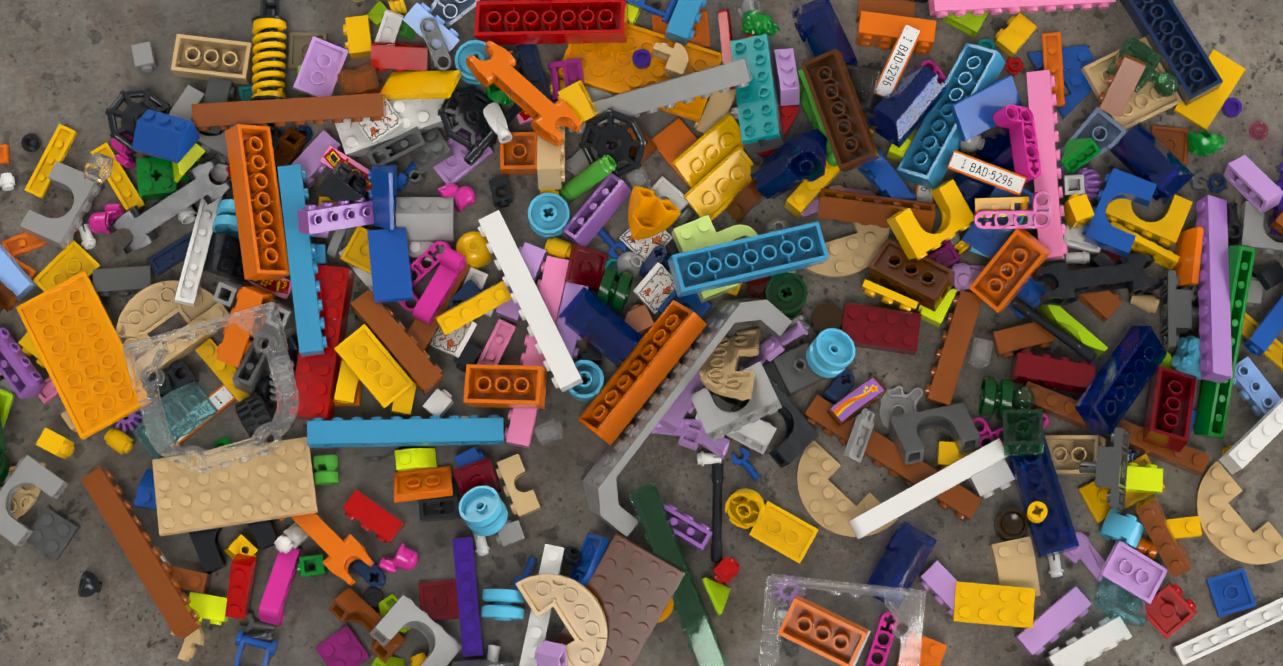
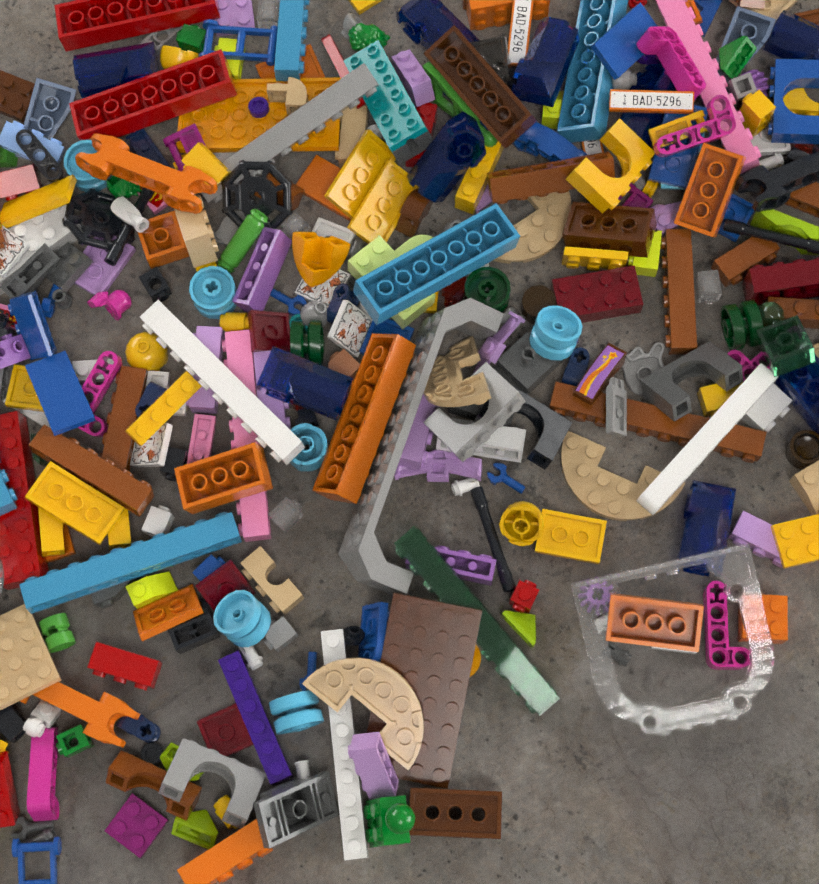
camera: 15 degrees left, 5 degrees down
dark pink piece [378,543,419,573] -> none
light grey slope [395,197,455,242] -> none
dark pink beam [412,247,467,325] -> none

